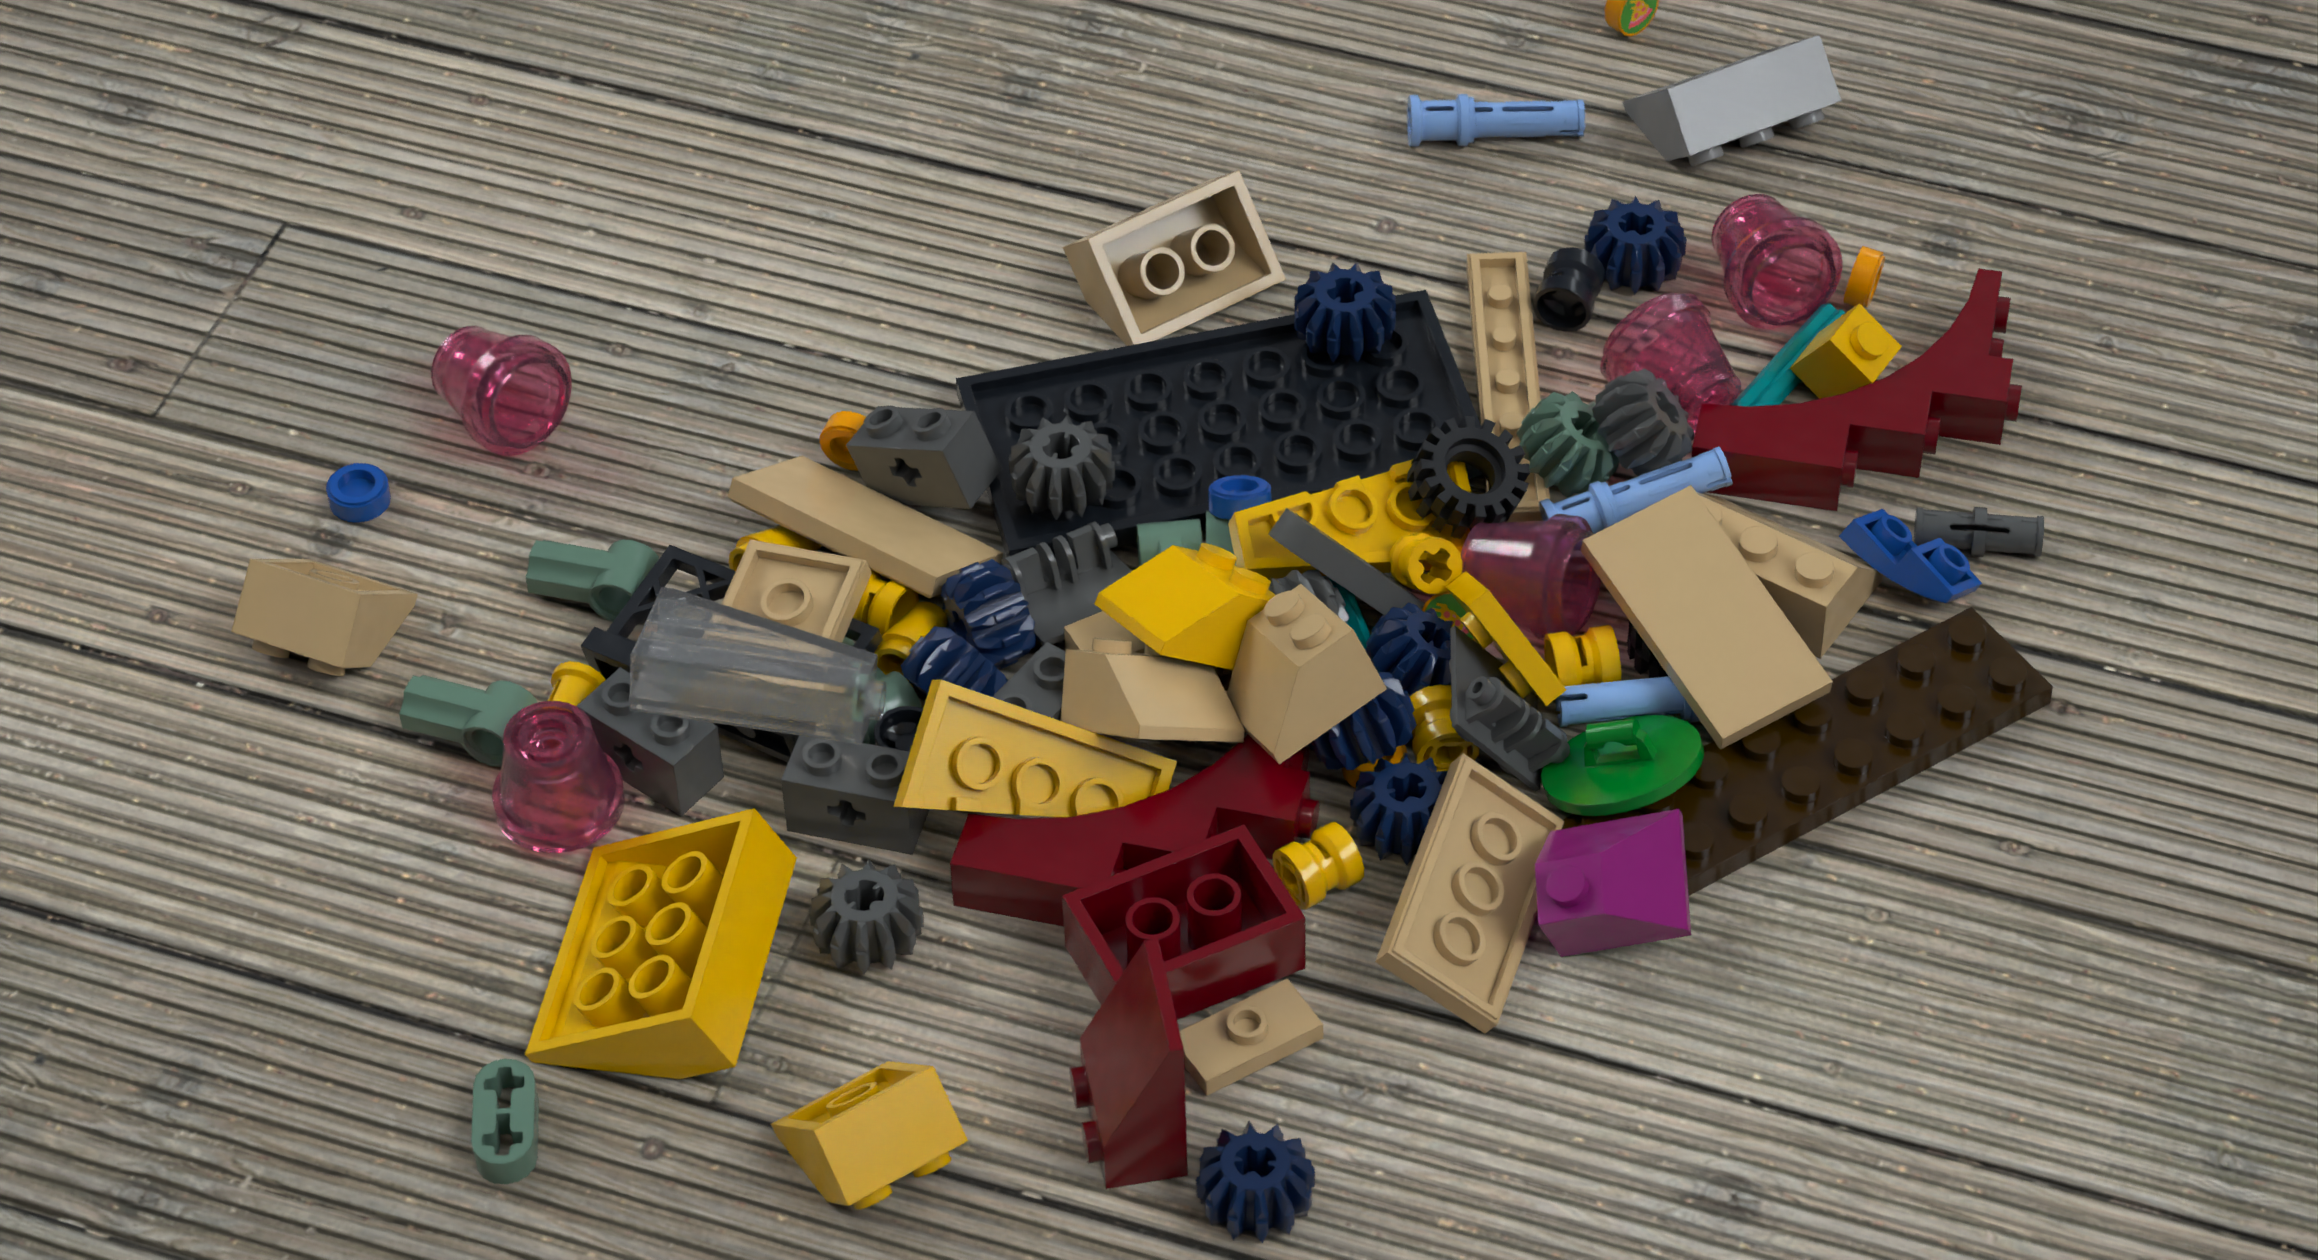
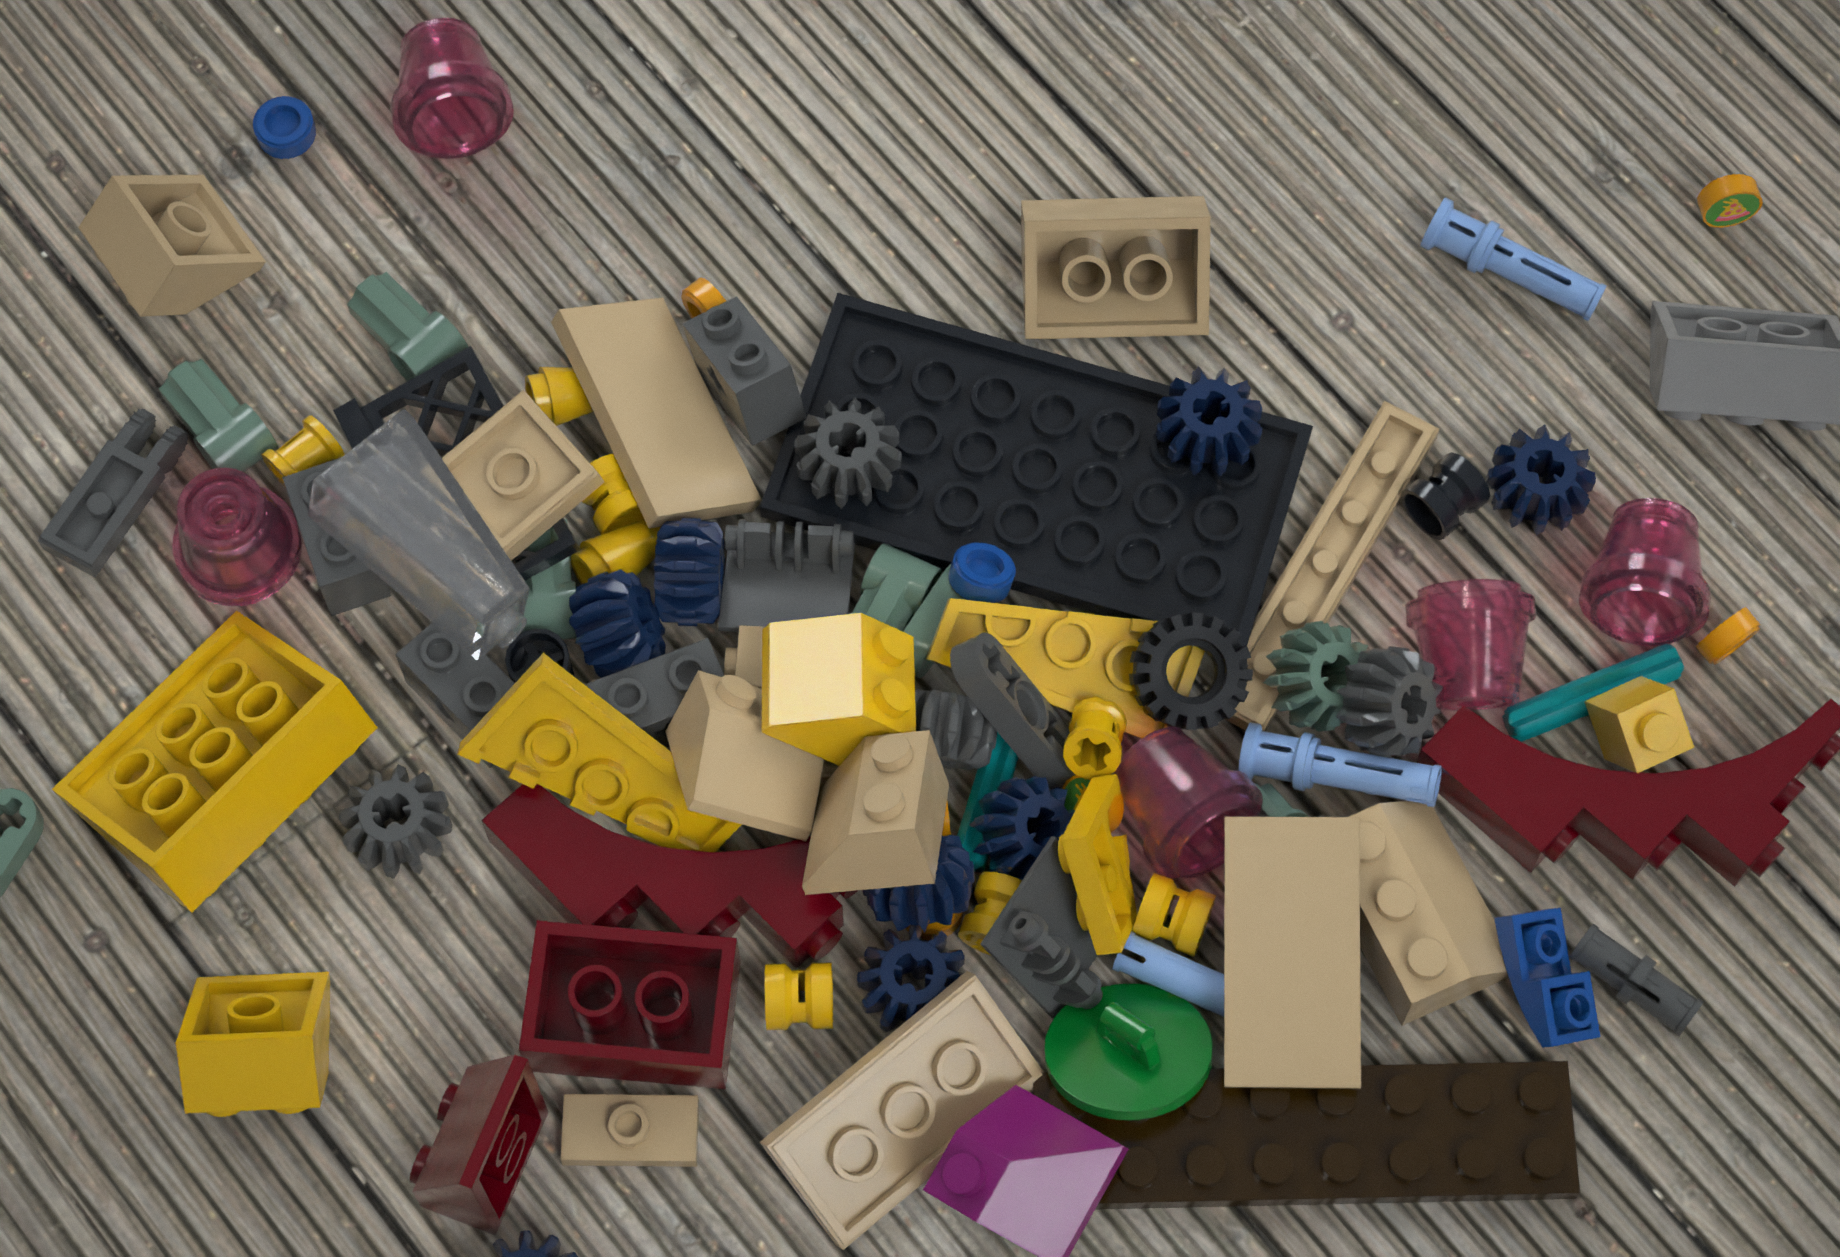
camera: 30 degrees right, 20 degrees up
none -> dark grey hinge [38,408,189,578]

